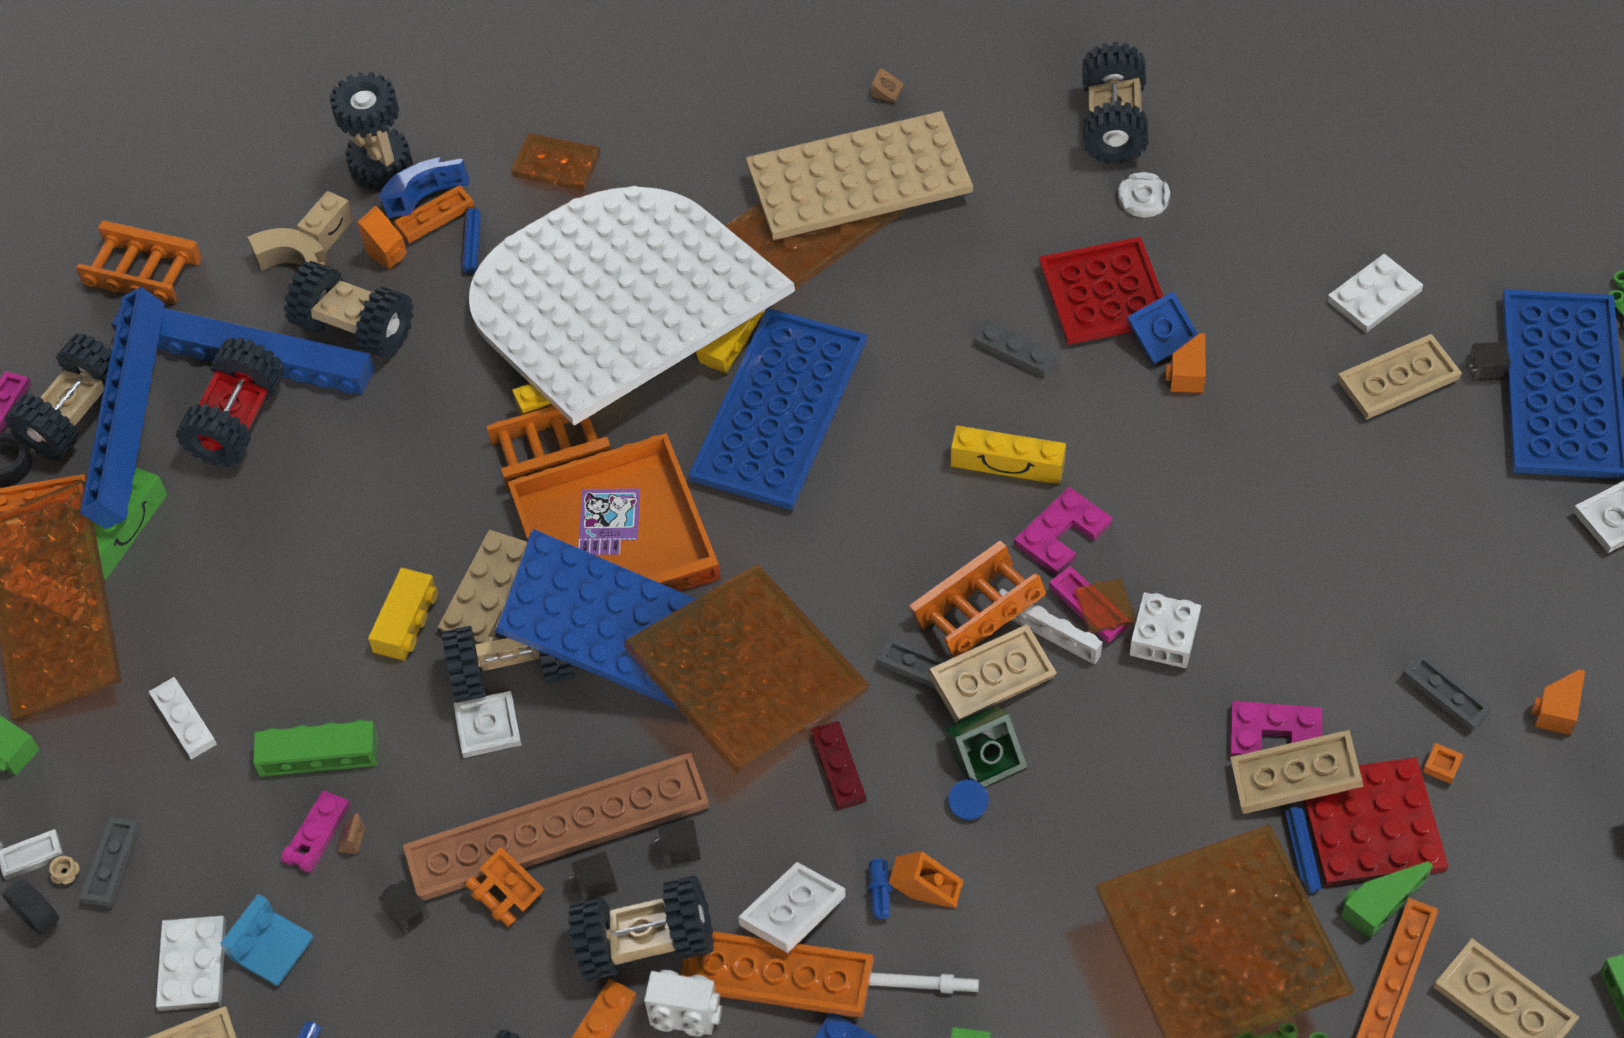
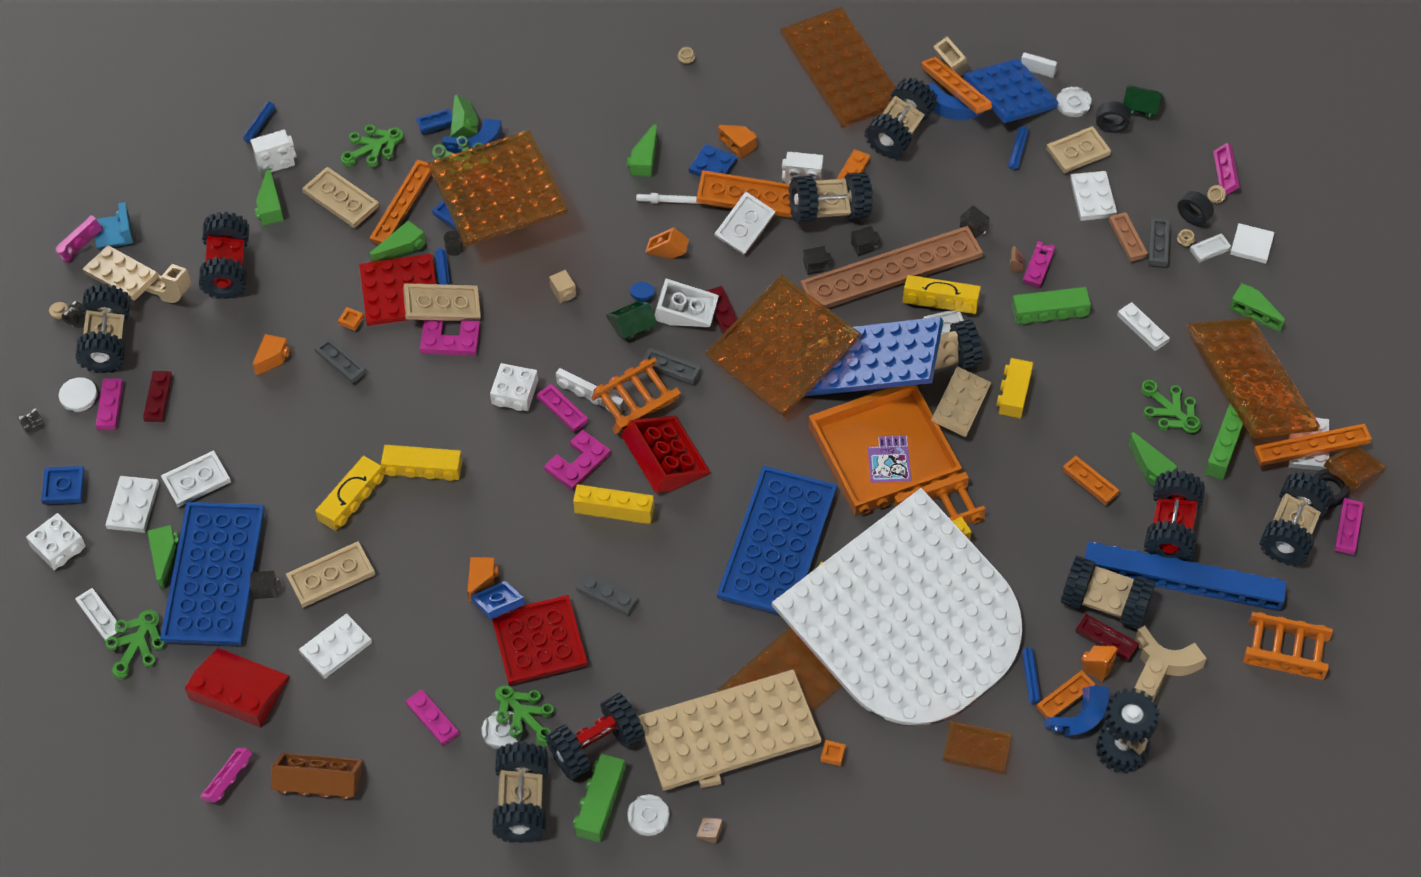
camera: 175 degrees right, 0 degrees up
blue brick [80,287,165,529] -> none
dark azure bracket [220,894,314,986] -> none
orange plate [464,847,545,927] -> none
blue axle [868,858,892,920] -> none
tan plate [927,624,1057,723] -> none
clear orange piece [1075,578,1136,633] -> none
none -> red slope [185,648,289,728]
none -> dark pink plate [200,748,252,803]
none -> dark orange slope [271,753,363,799]
none -> yellow brick [315,455,384,531]
none -> yellow brick [381,445,462,481]
none -> dark pink plate [405,689,459,746]
none -> bright green plant [495,686,554,746]
none -> black plate [545,693,645,780]
none -> tan brick [549,270,576,303]
none -> bright green brick [573,754,626,842]
none -> red slope [621,415,711,493]
none -> white tile [627,794,669,836]
none -> white slope [654,279,719,327]
none -> orange plate [820,740,846,766]
none -> yellow brick [903,275,981,314]
none -> orange plate [1062,455,1120,506]
none -> dark red plate [1075,614,1139,661]
none -> nougat plate [1109,212,1148,262]
none -> bright green slope [1128,432,1178,486]
none -> bright green plant [1141,380,1201,433]

